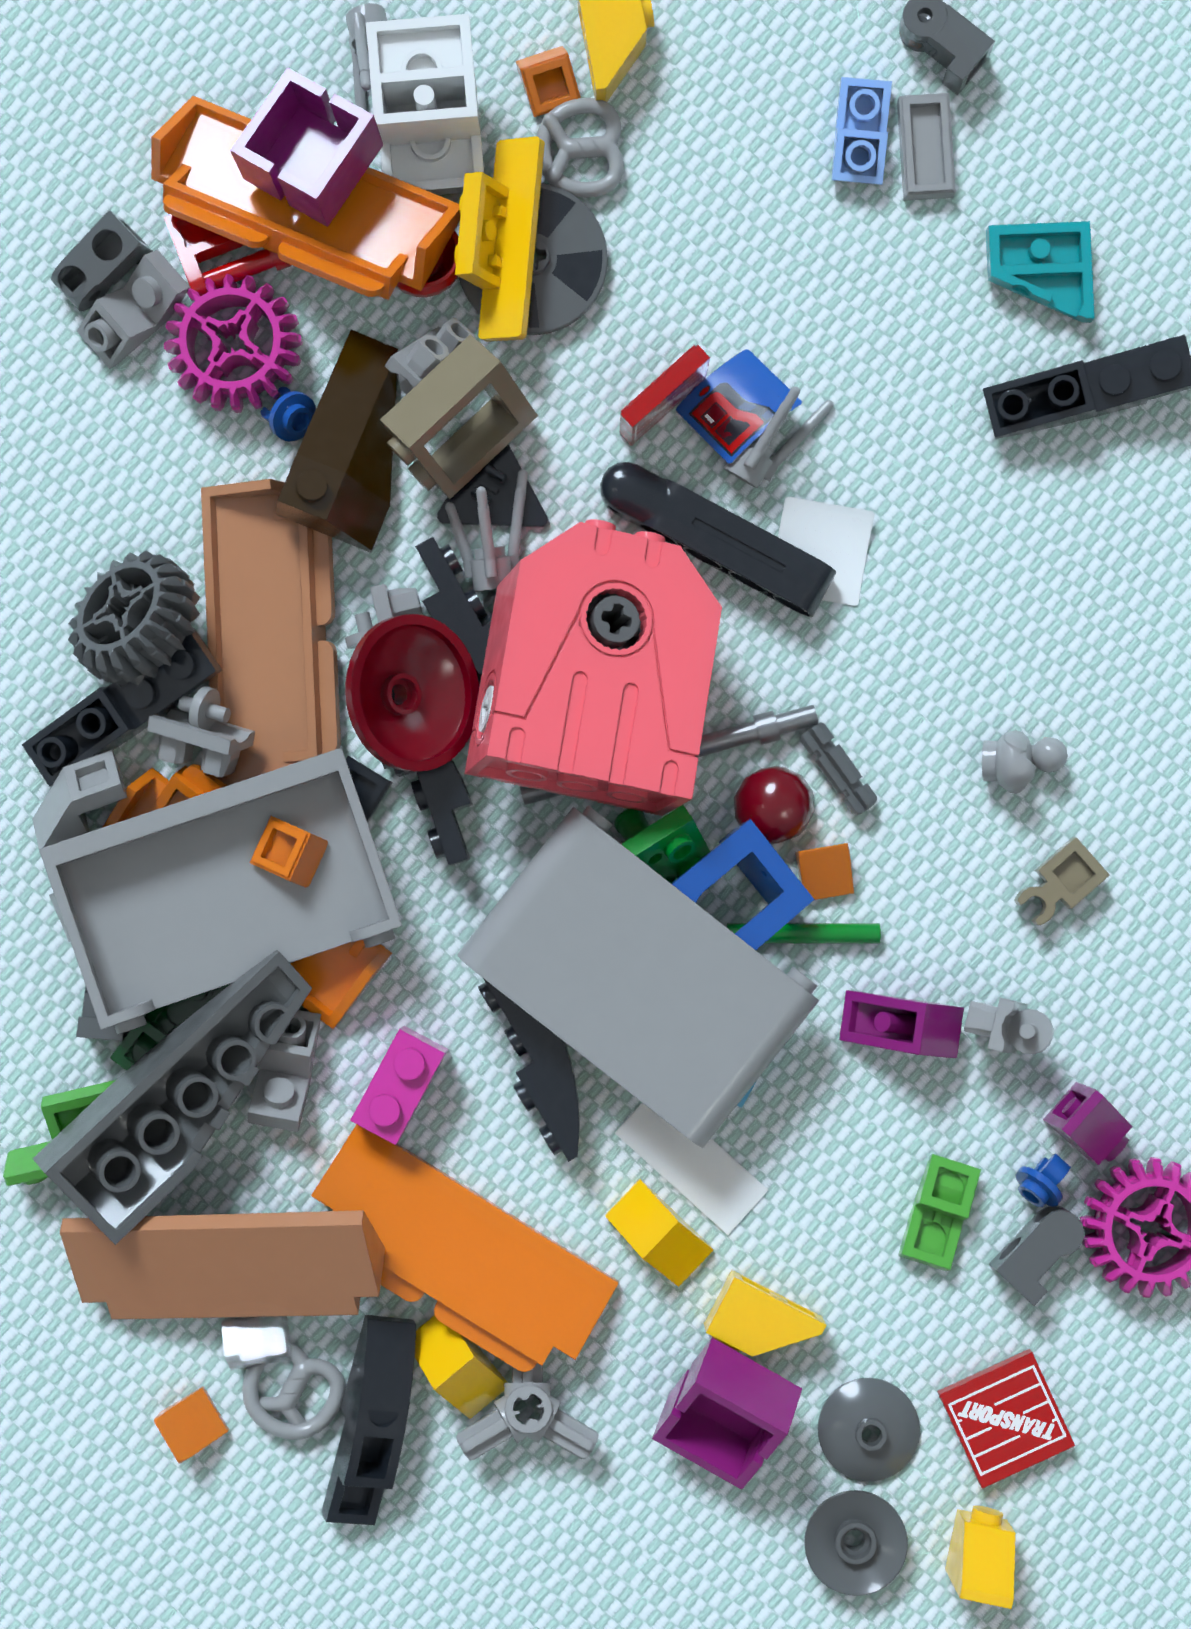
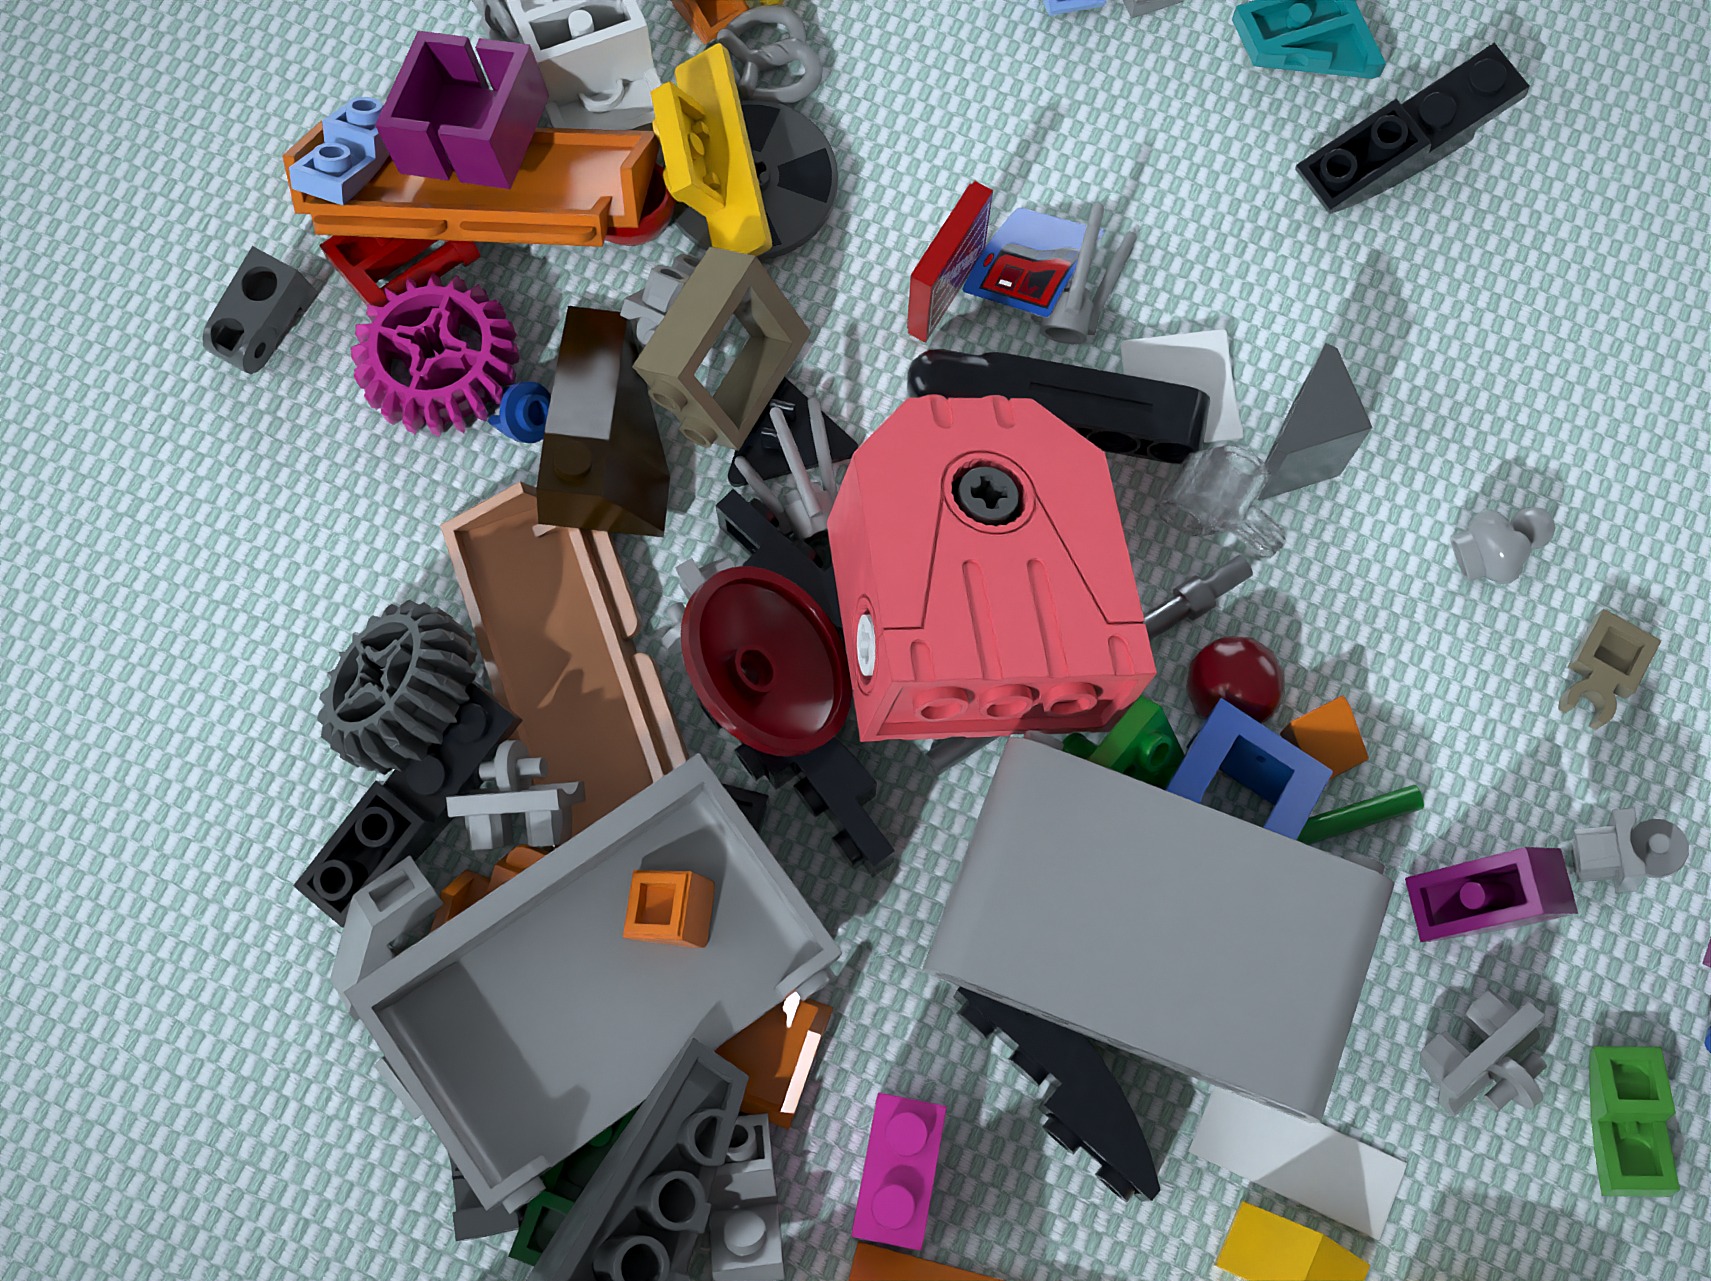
camera: 20 degrees left, 15 degrees down
light grey slope [77,249,190,369] -> none
dark grey axle [800,722,877,815] -> none
none -> light blue slope [289,97,390,205]
none -> clear beam [1155,445,1287,559]
none -> dark grey slope [1249,343,1373,501]
none -> light grey hips [1419,989,1547,1118]

